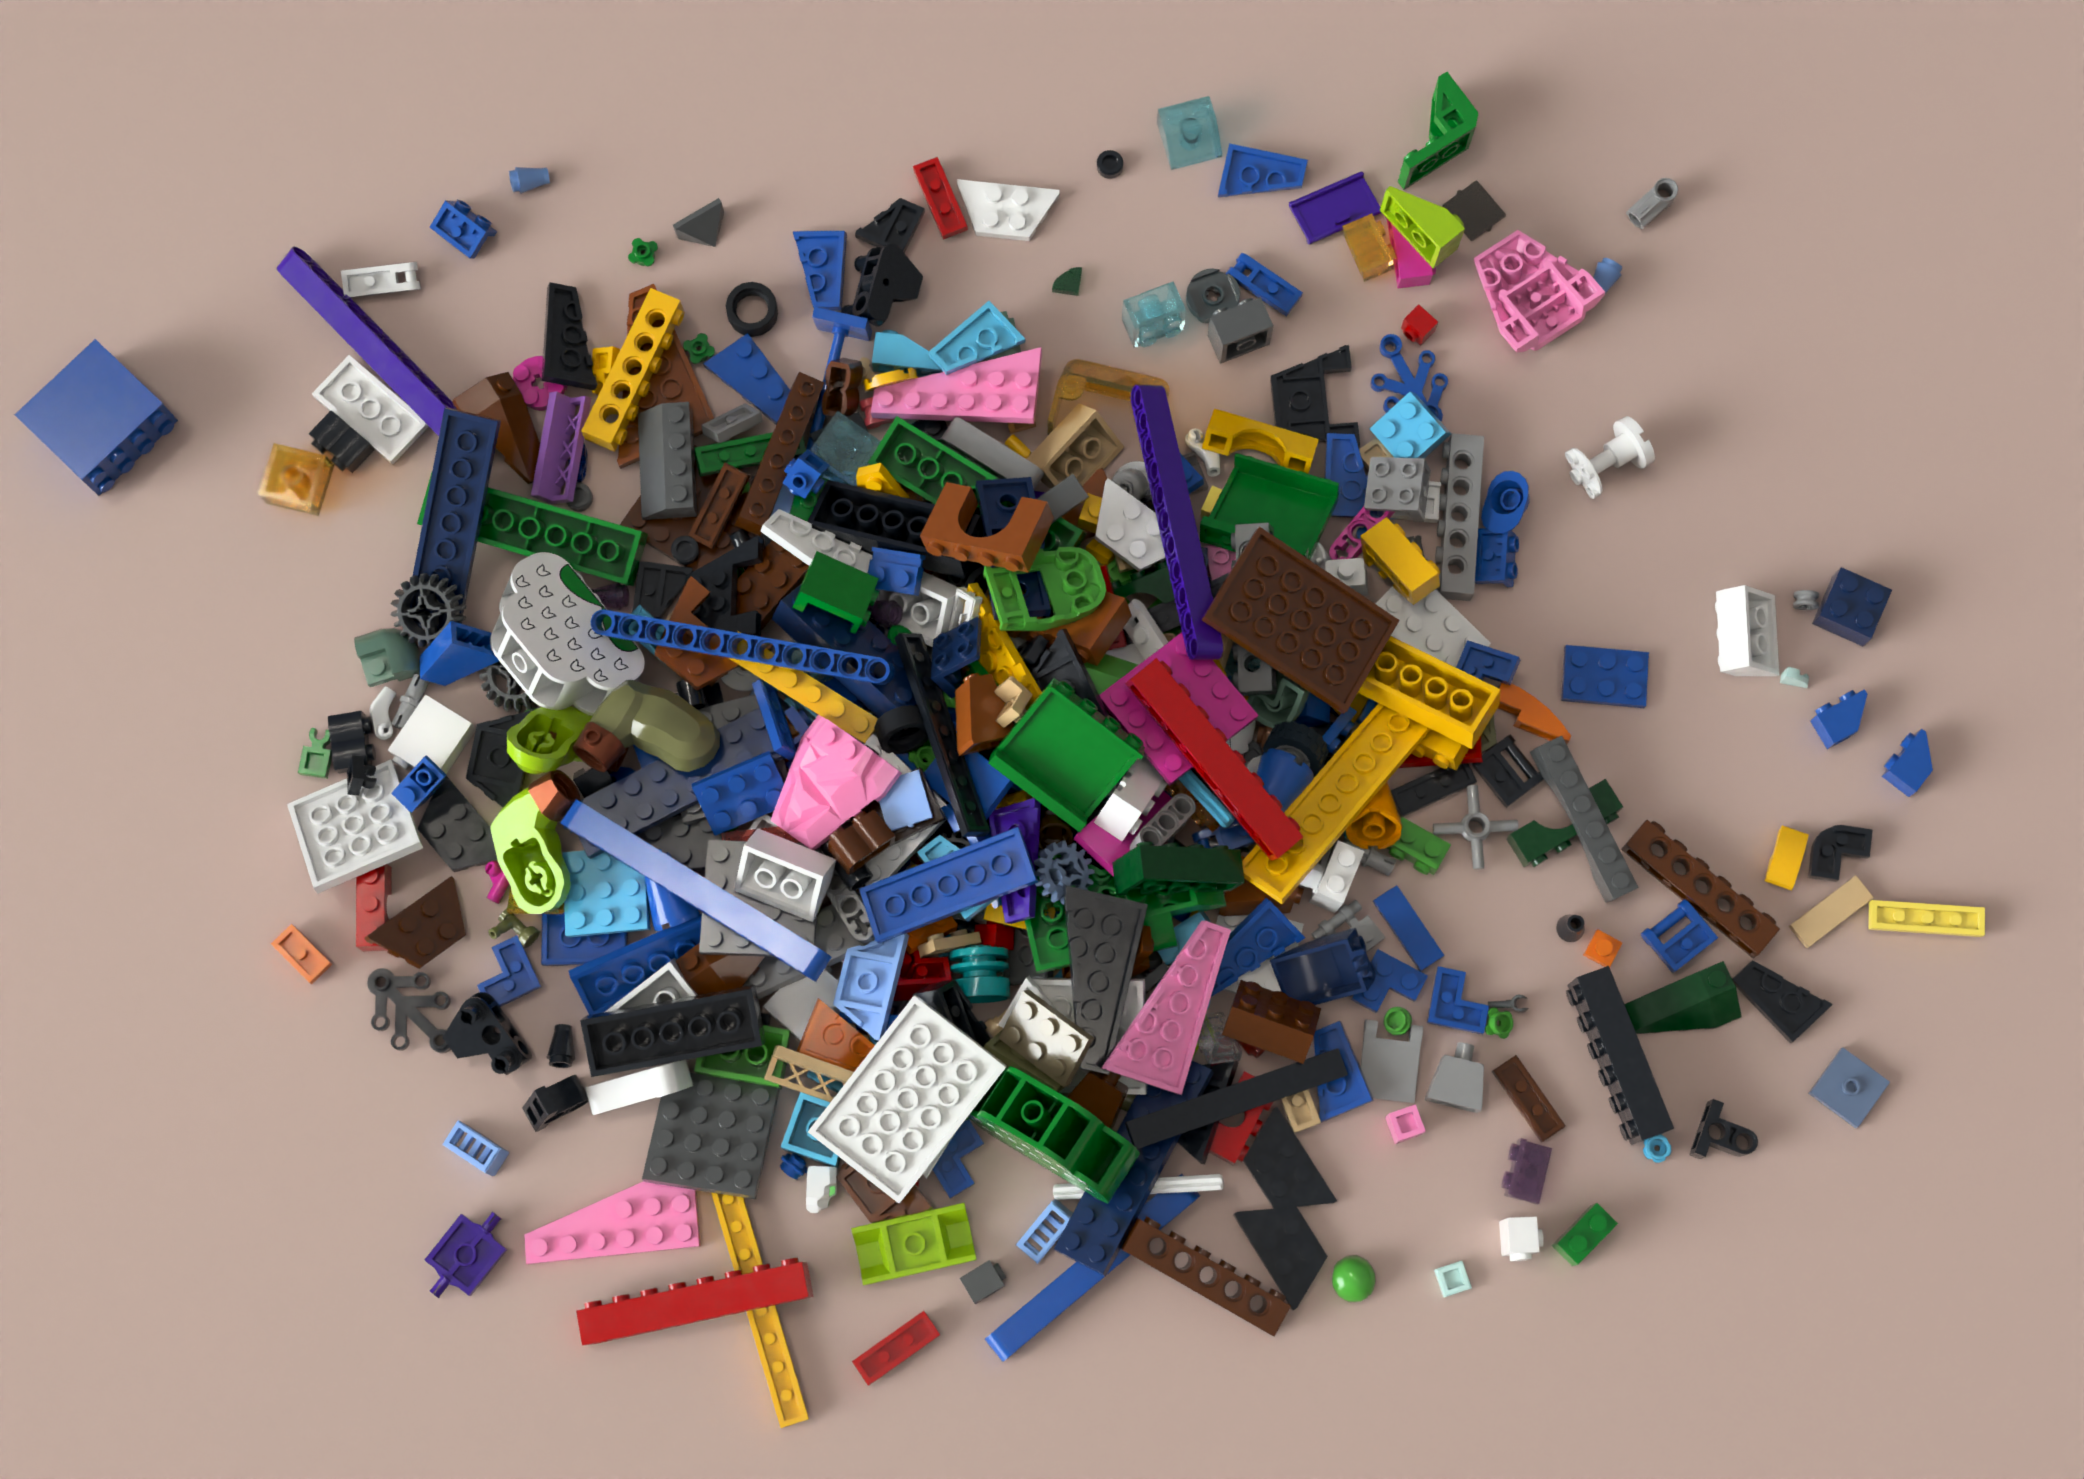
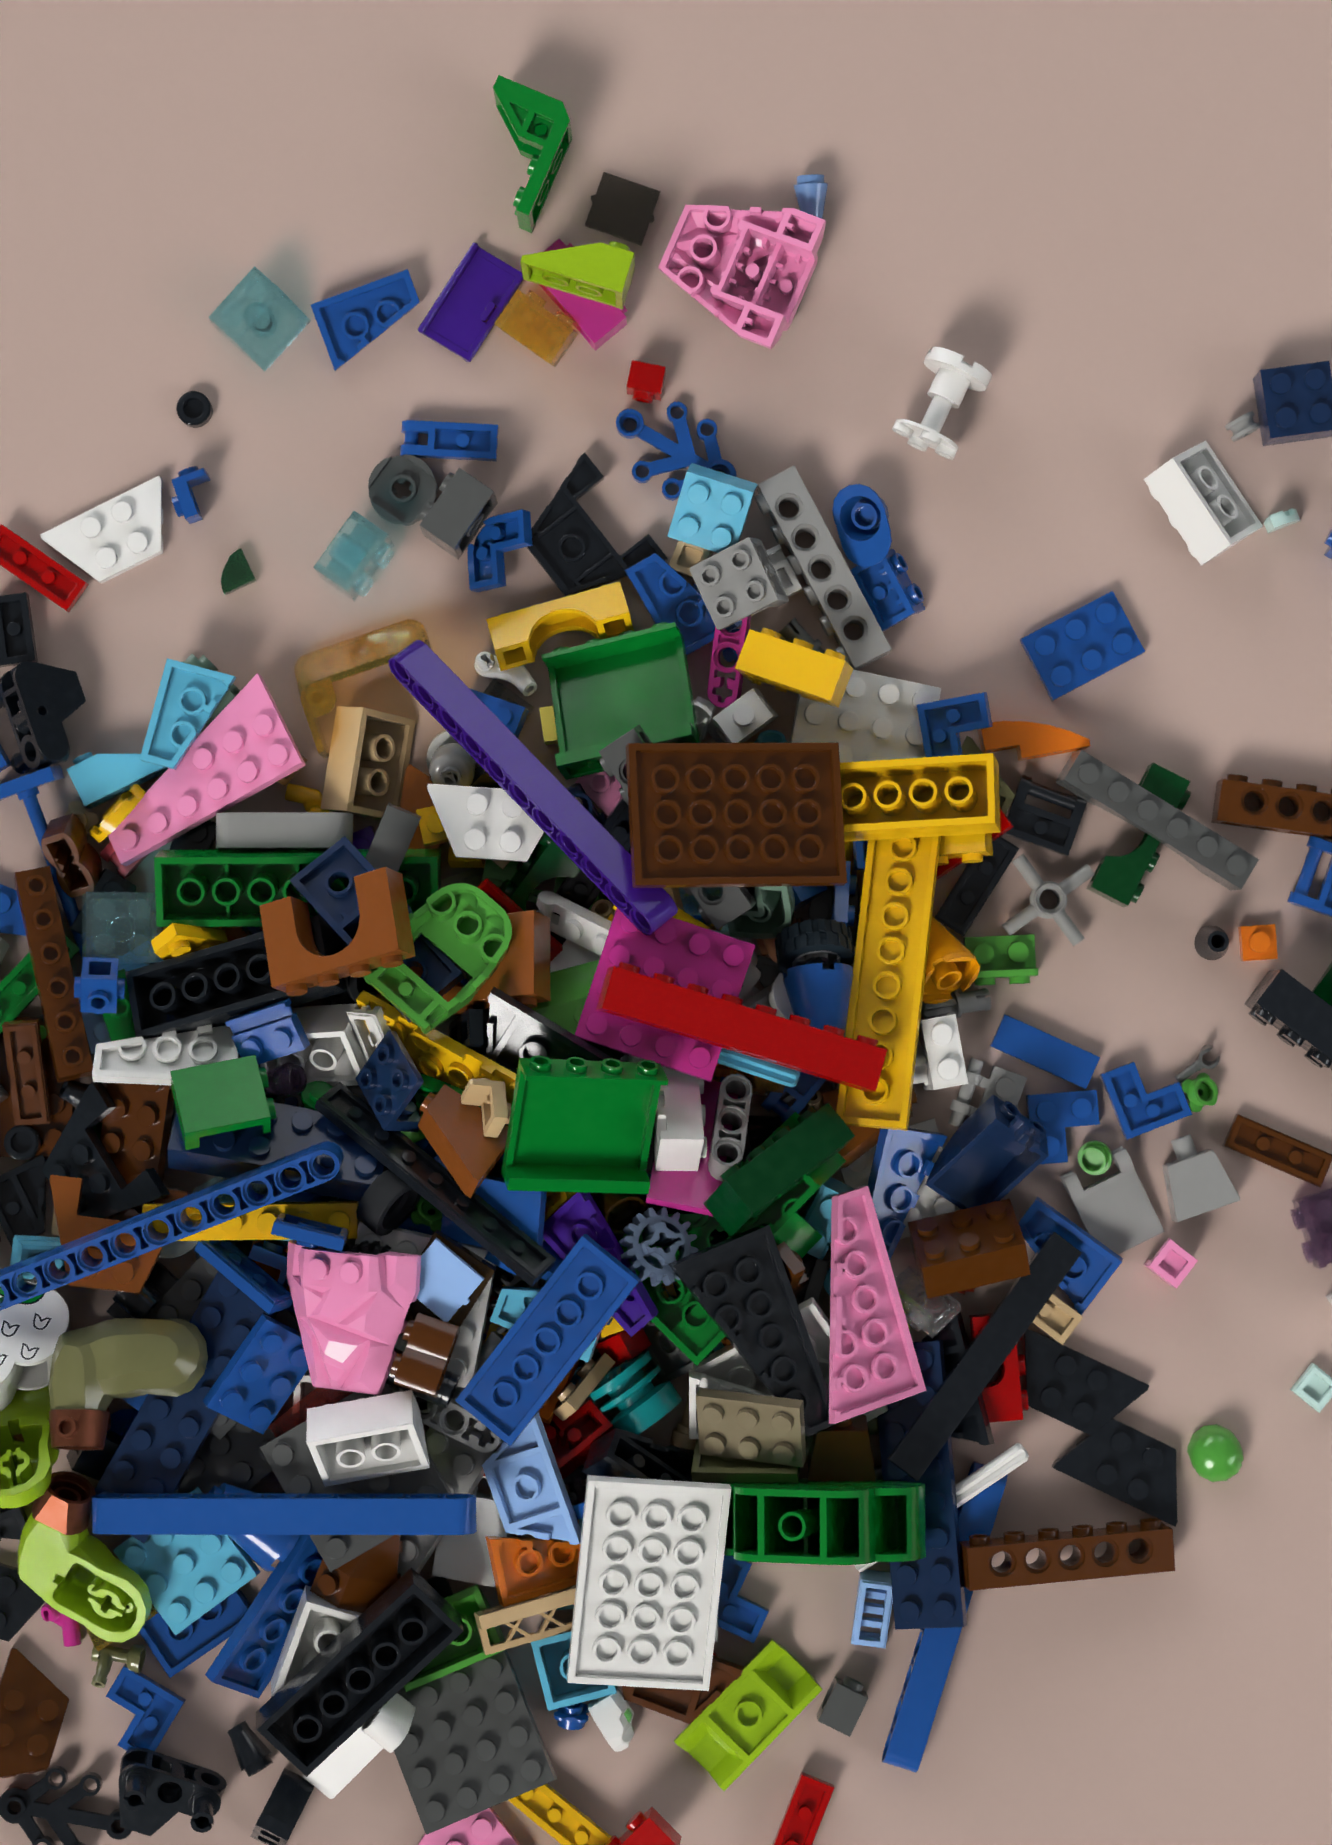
camera: 30 degrees left, 10 degrees up
light grey piece [1626,178,1678,229] -> none
none -> blue bracket [171,466,210,524]
none -> blue plate [271,1213,349,1252]
none -> blue plate [467,509,532,593]

